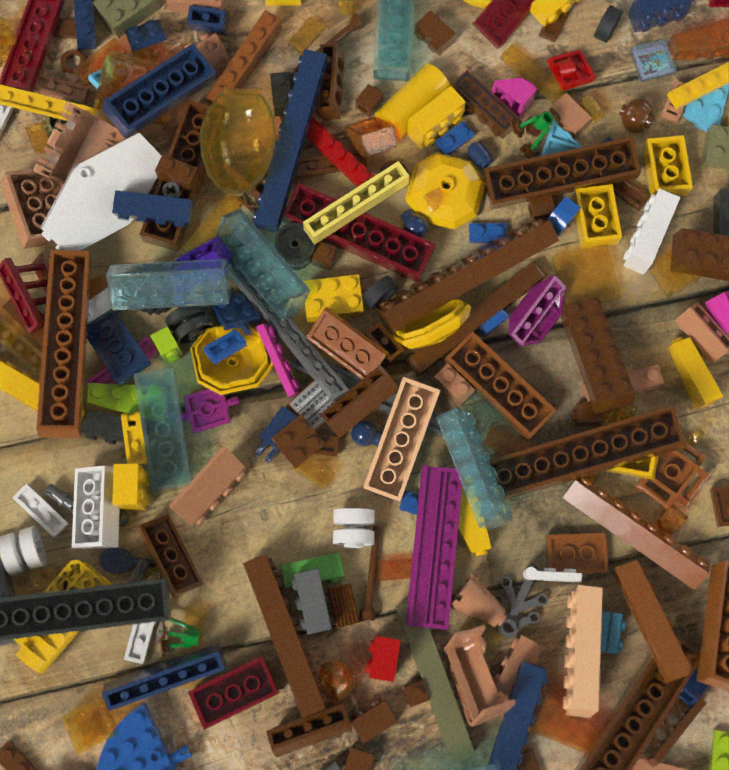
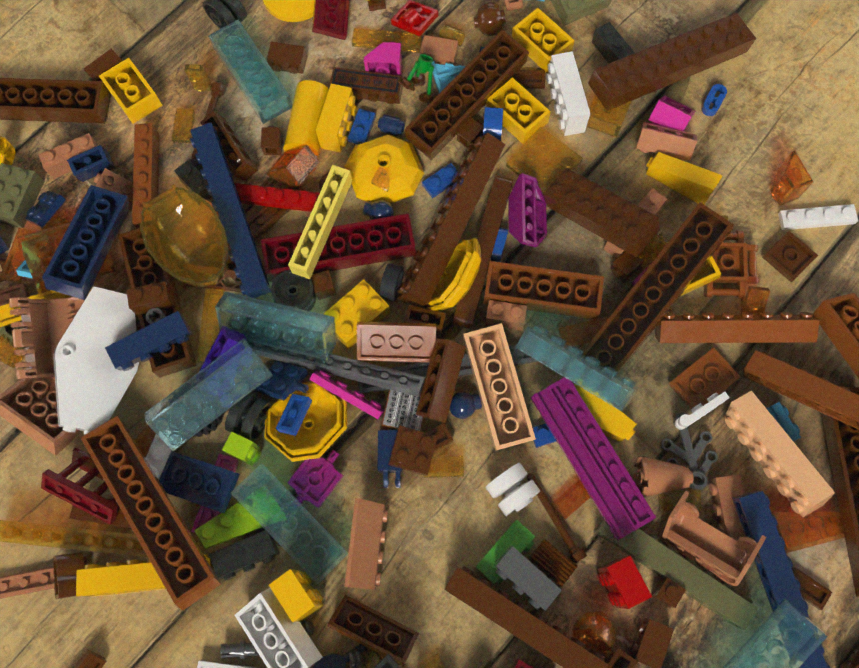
camera: 30 degrees left, 5 degrees down
yellow plate [121,410,148,465] -> none

